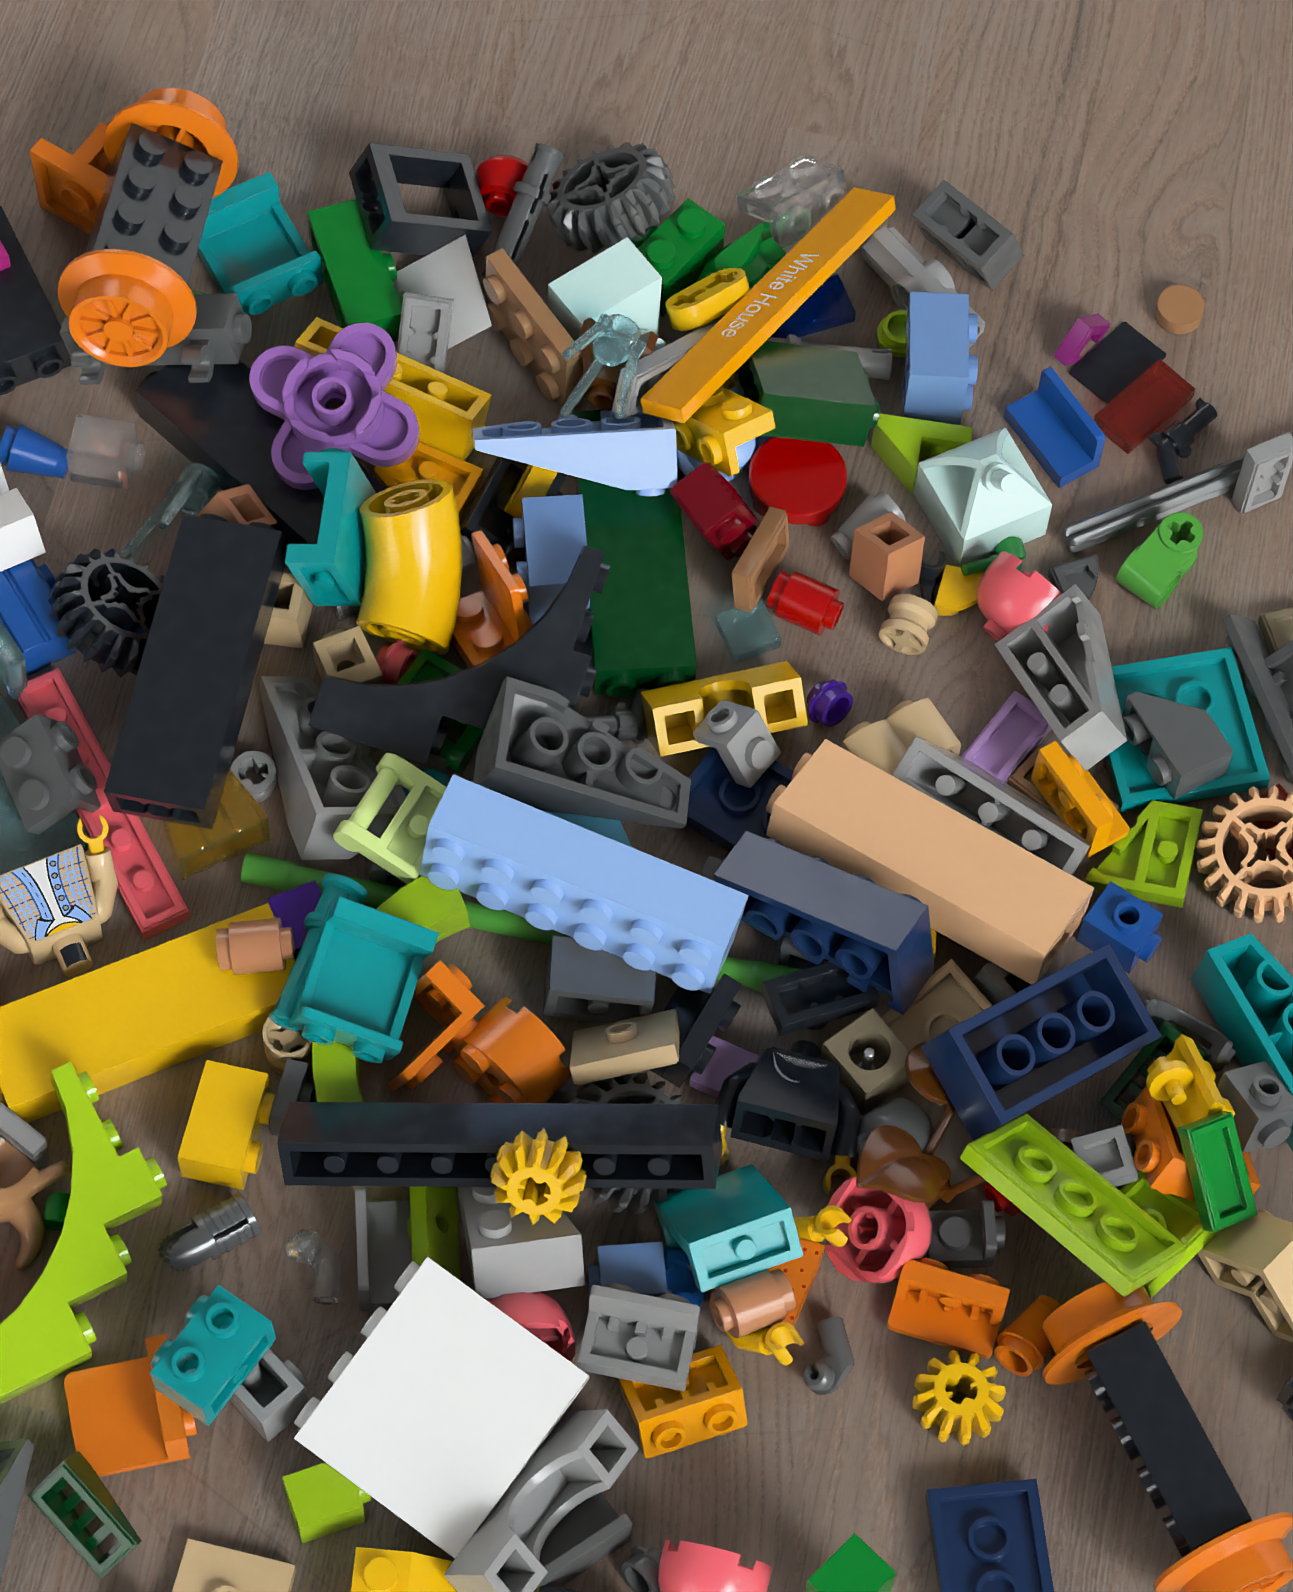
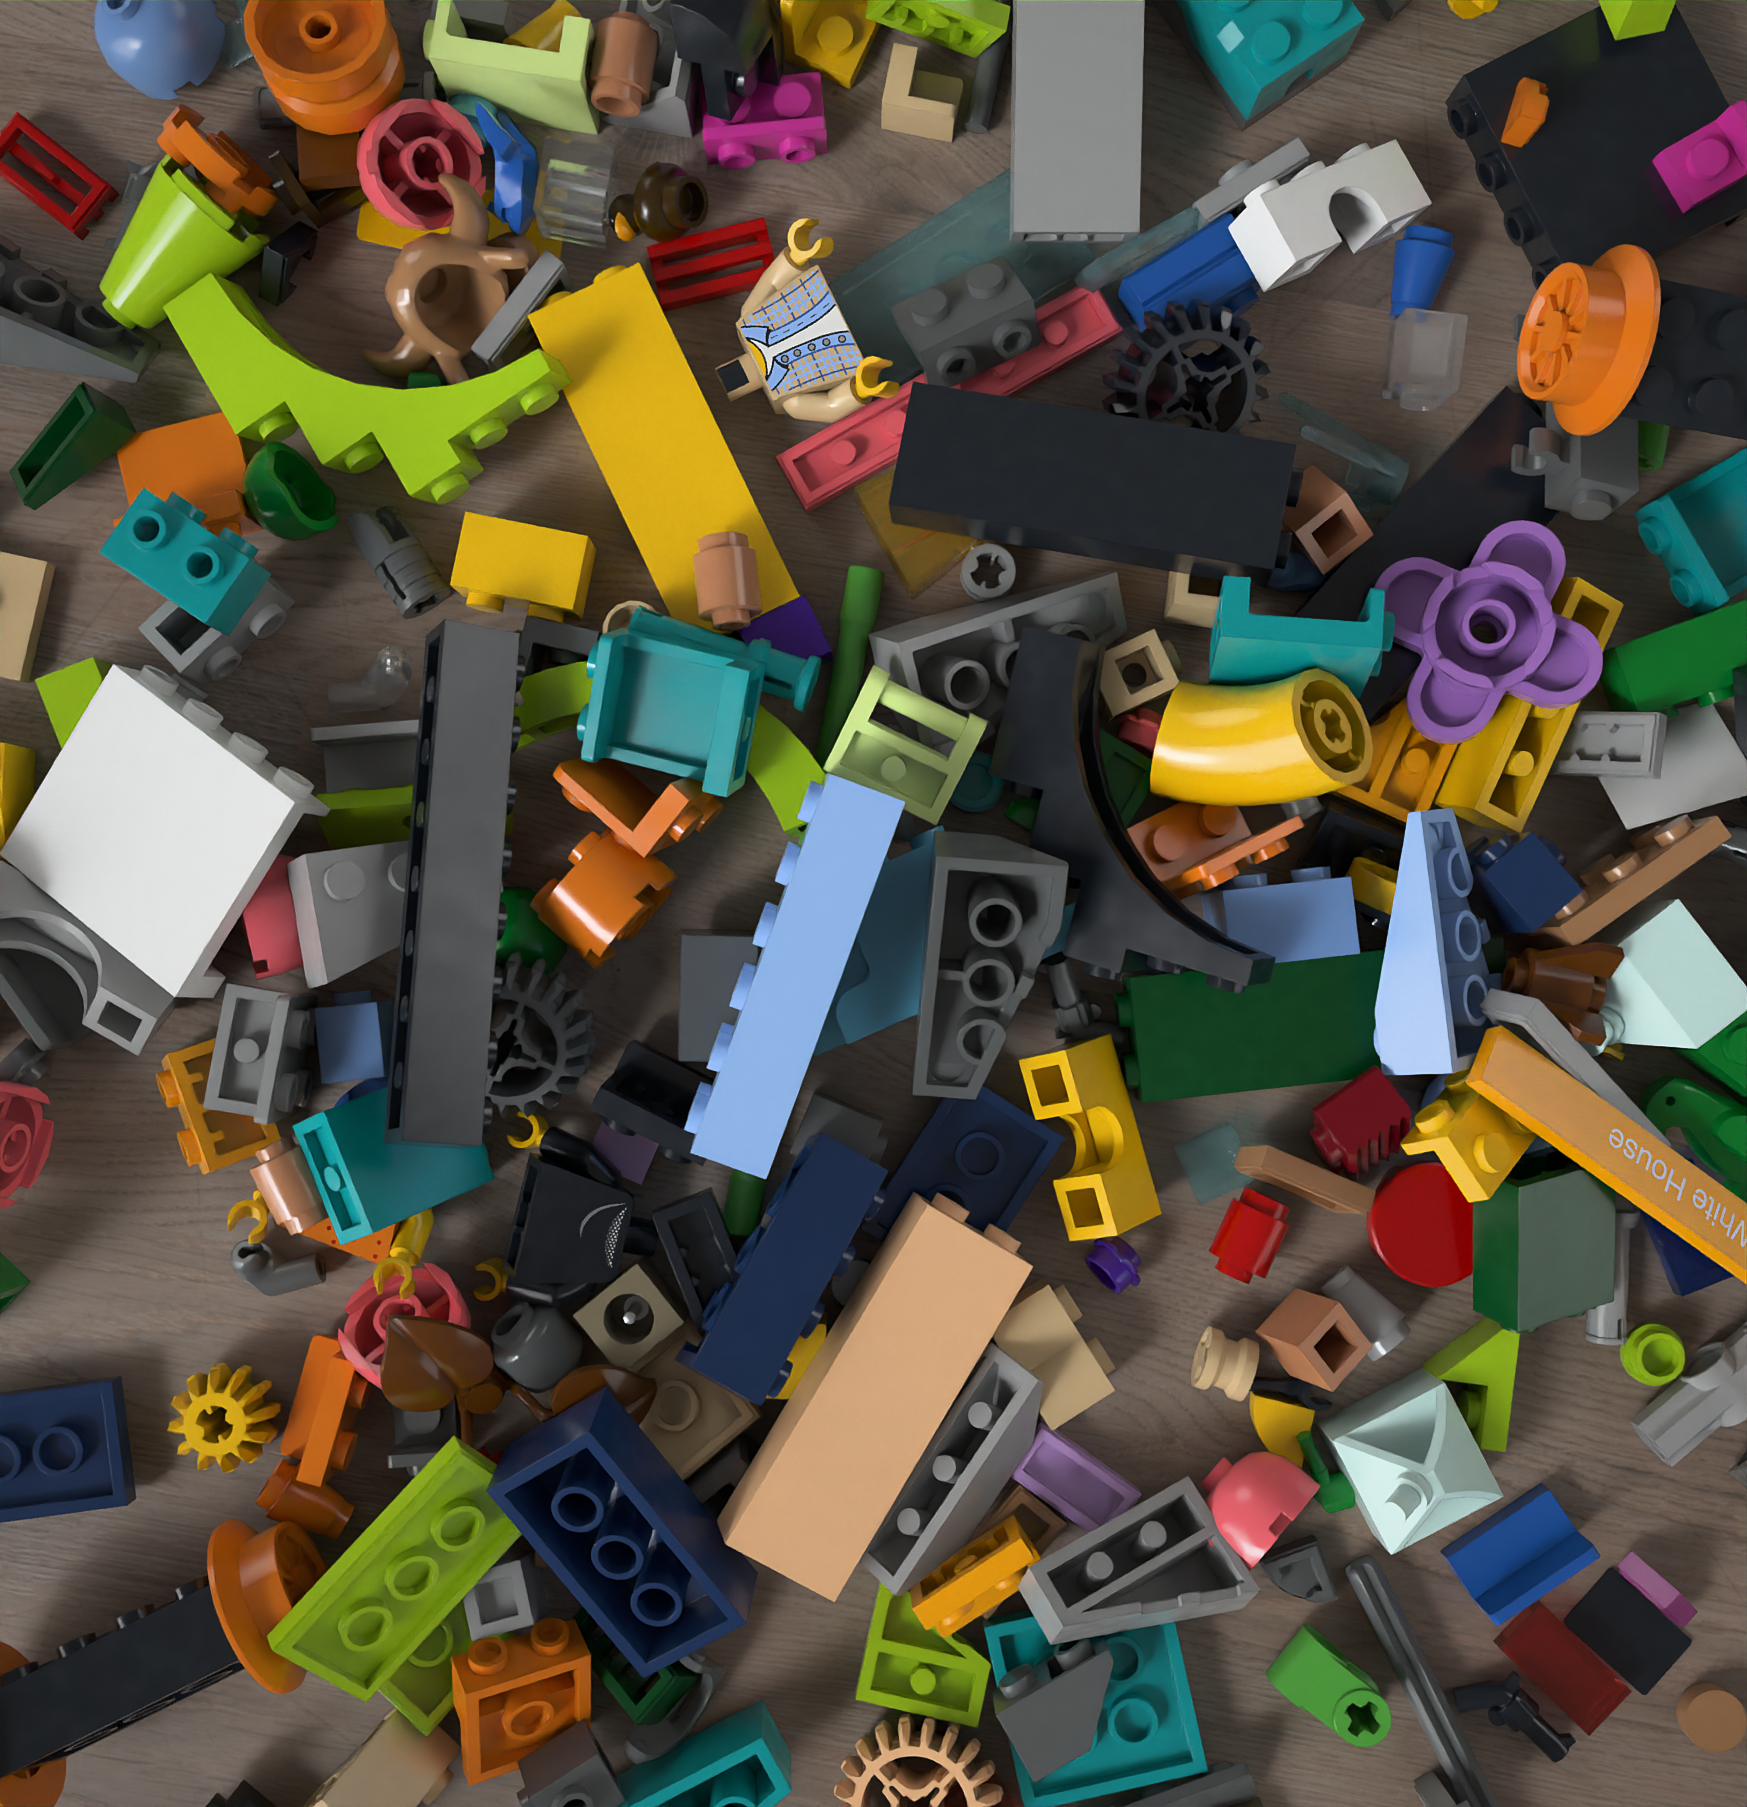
camera: 90 degrees right, 25 degrees up
yellow gear [490,1128,586,1226] -> none
clear light blue plant [560,314,646,419] -> none
tan plate [570,1009,680,1085] -> none
yellow beam [665,268,750,331] -> none
light grey bracket [693,700,781,788] -> none
medium blue brick [902,292,978,425] -> none
blue brick [1077,881,1163,974] -> none
yellow hips [1146,1034,1235,1134] -> none
green tile [1177,1111,1258,1232] -> none
none -> green helmet [242,441,340,541]
none -> dark blue brick [1465,831,1583,934]

